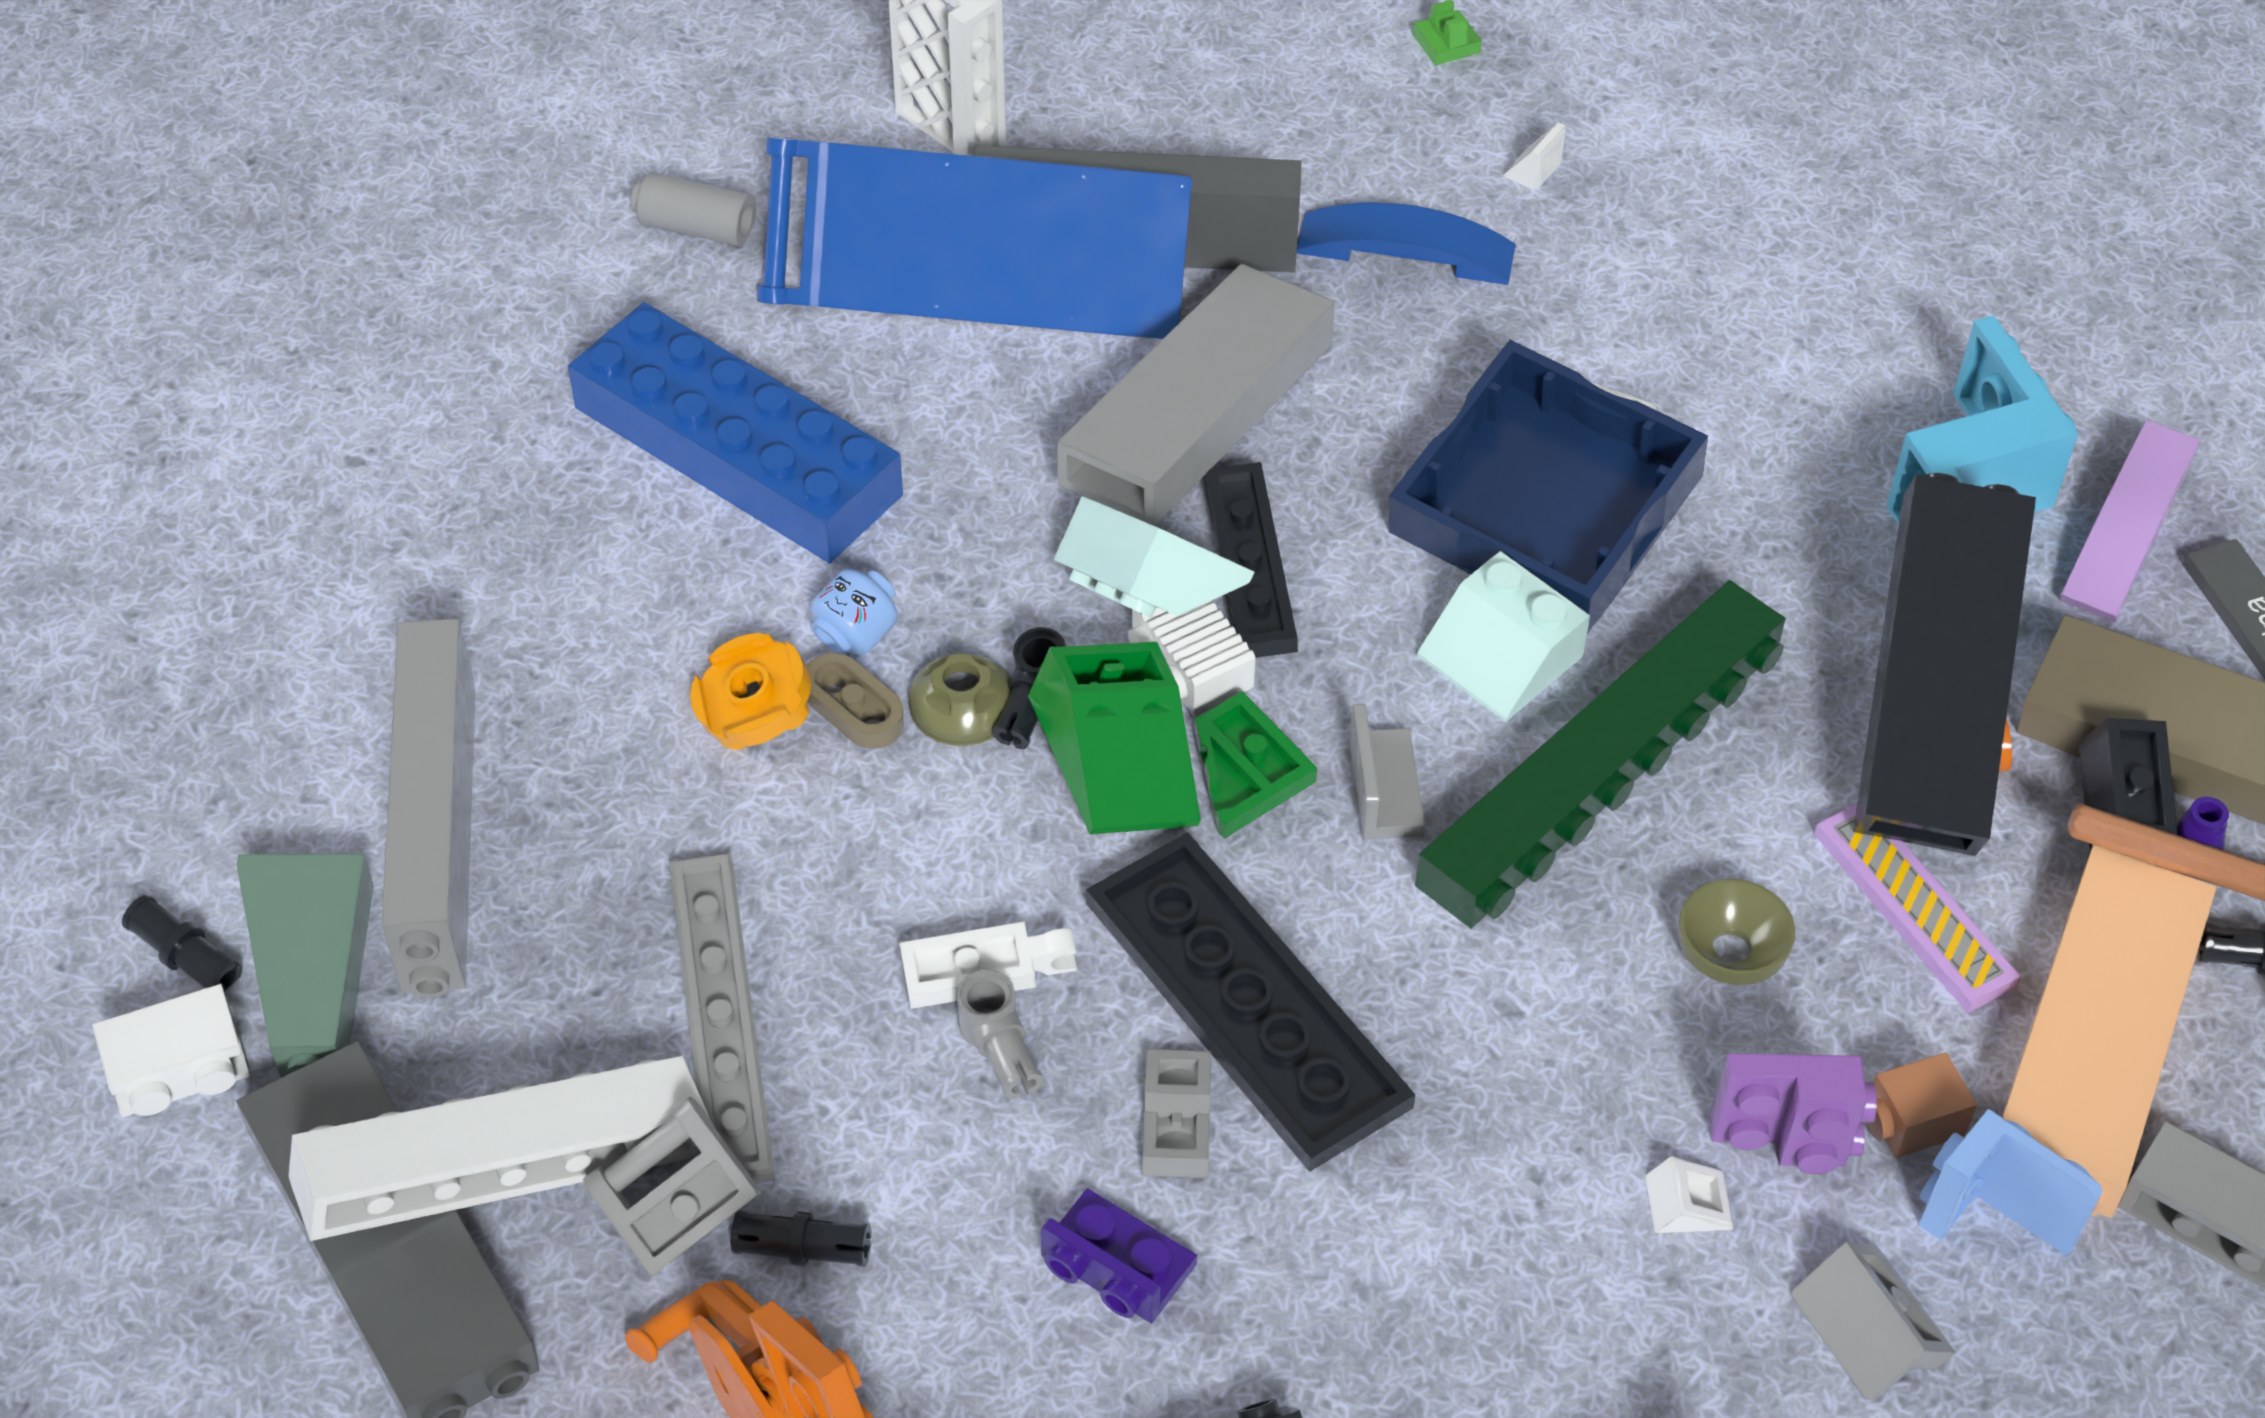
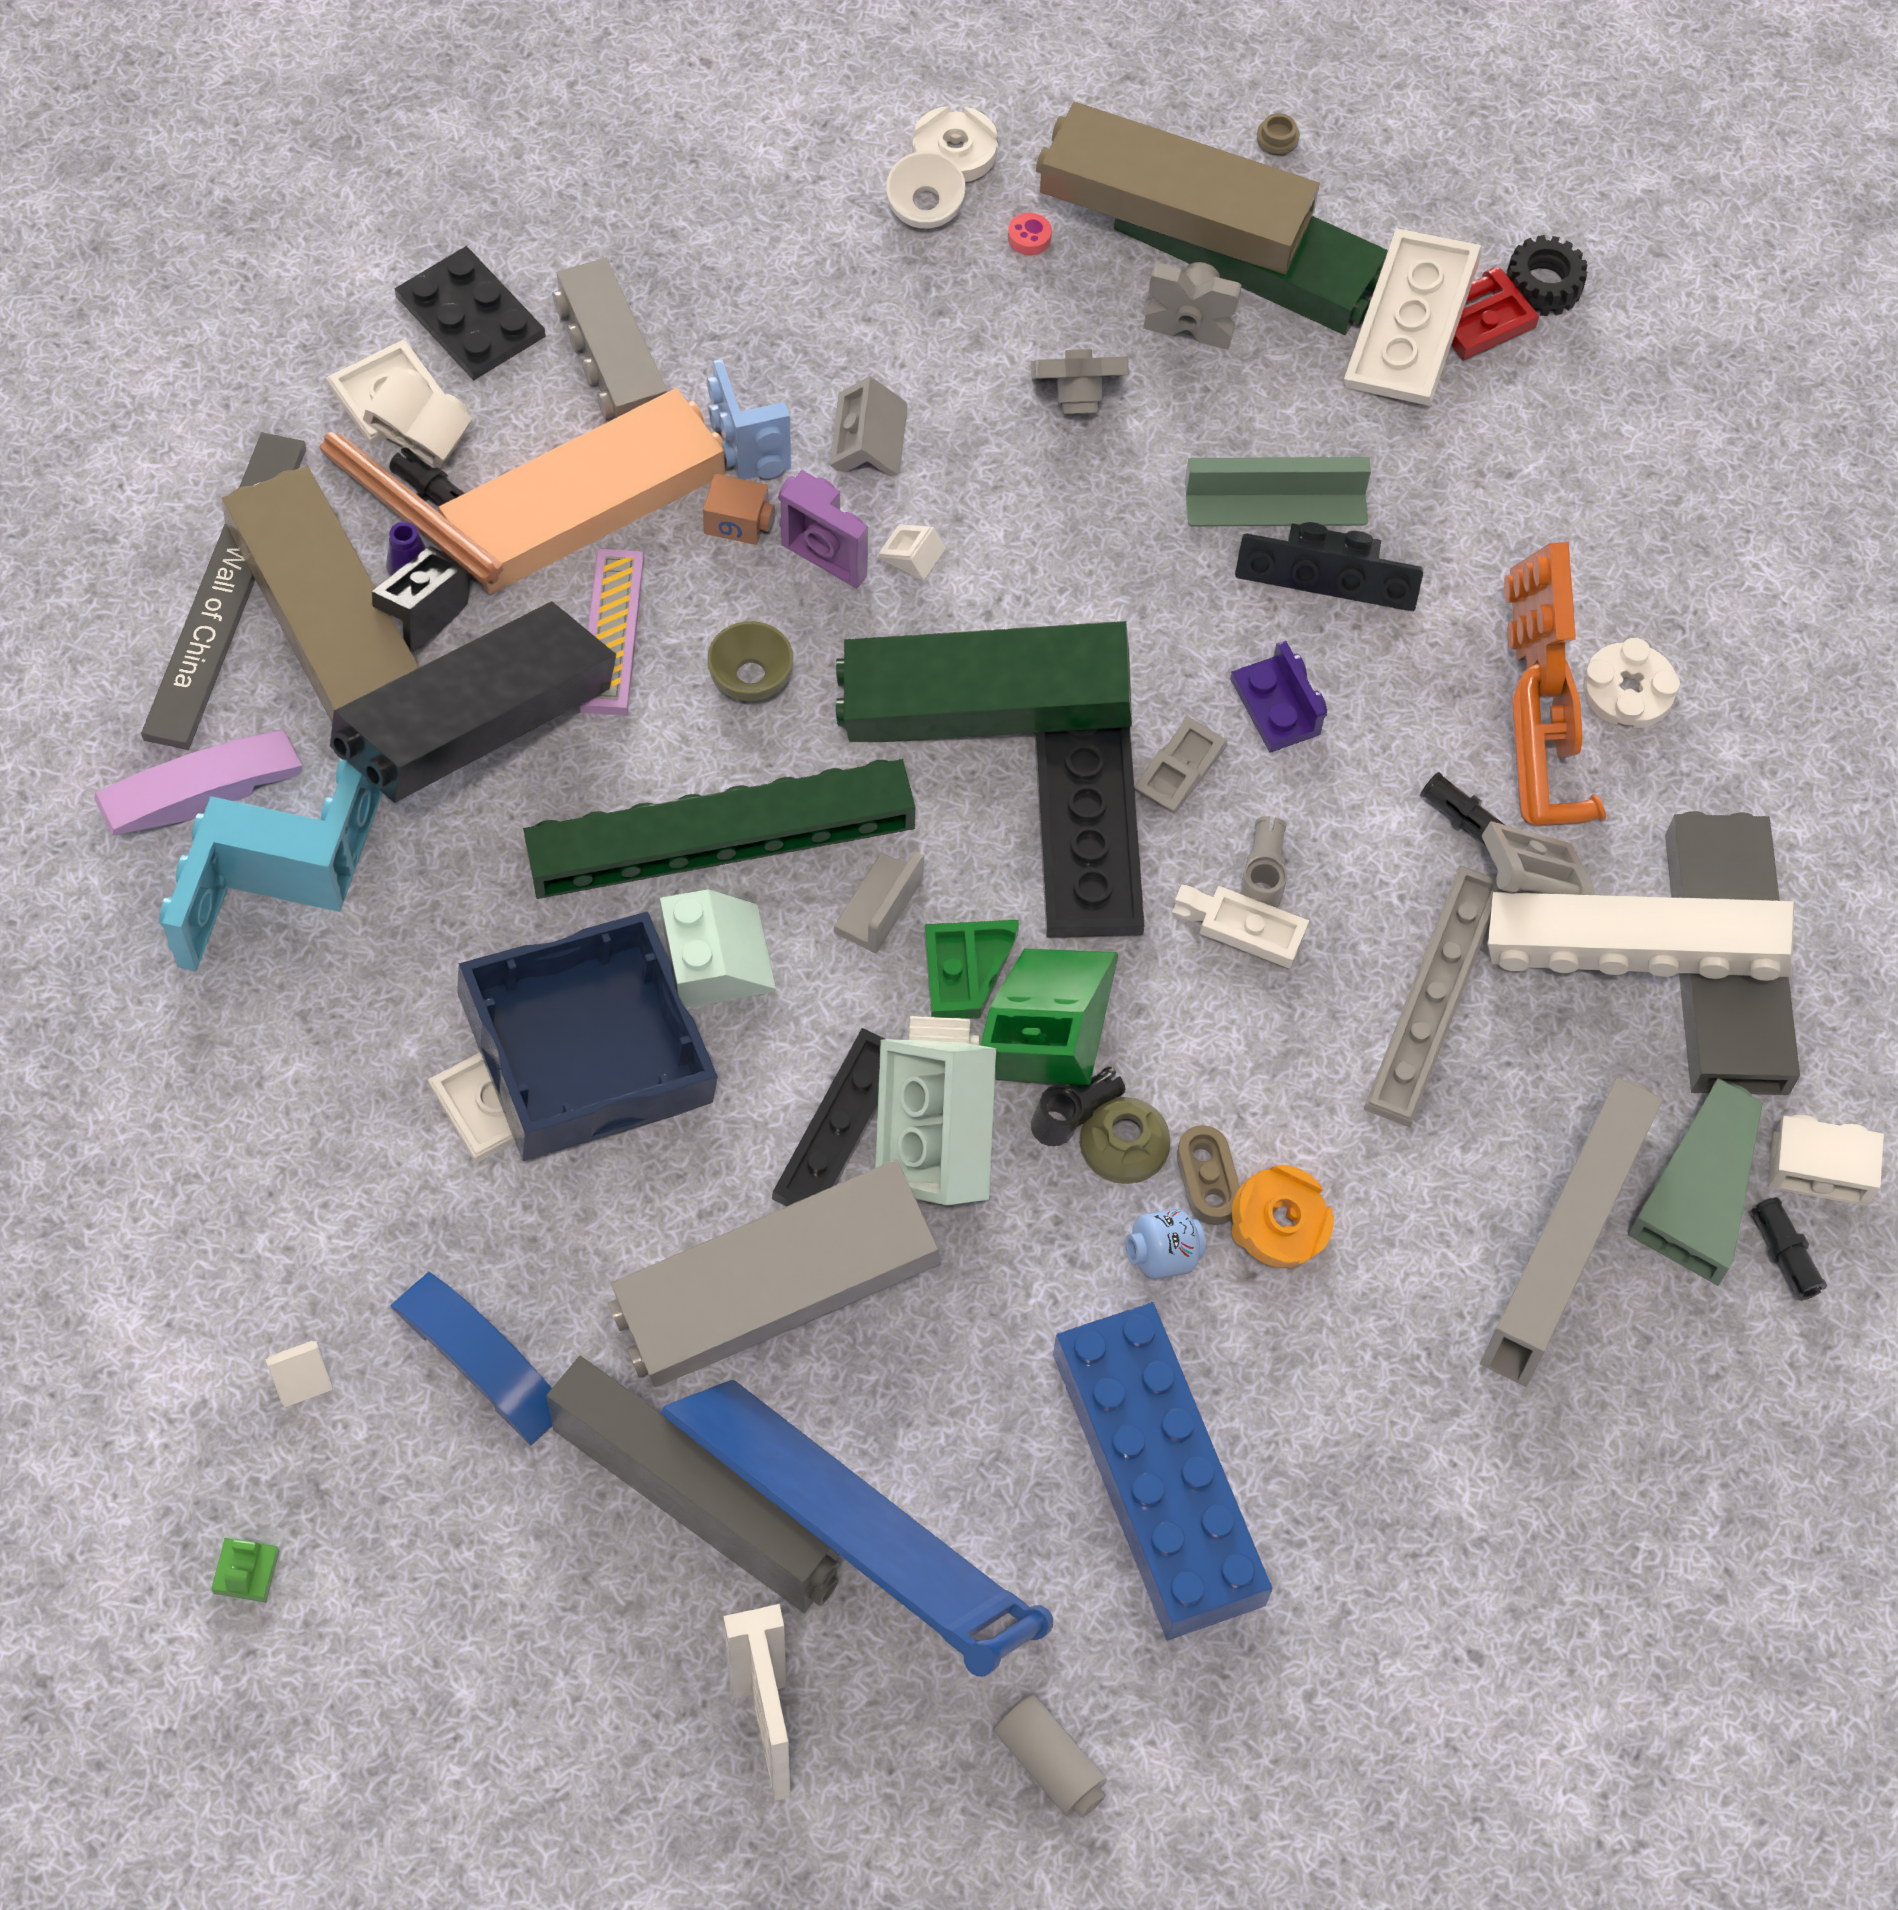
camera: 150 degrees left, 10 degrees up
none -> dark green brick [836,621,1132,742]

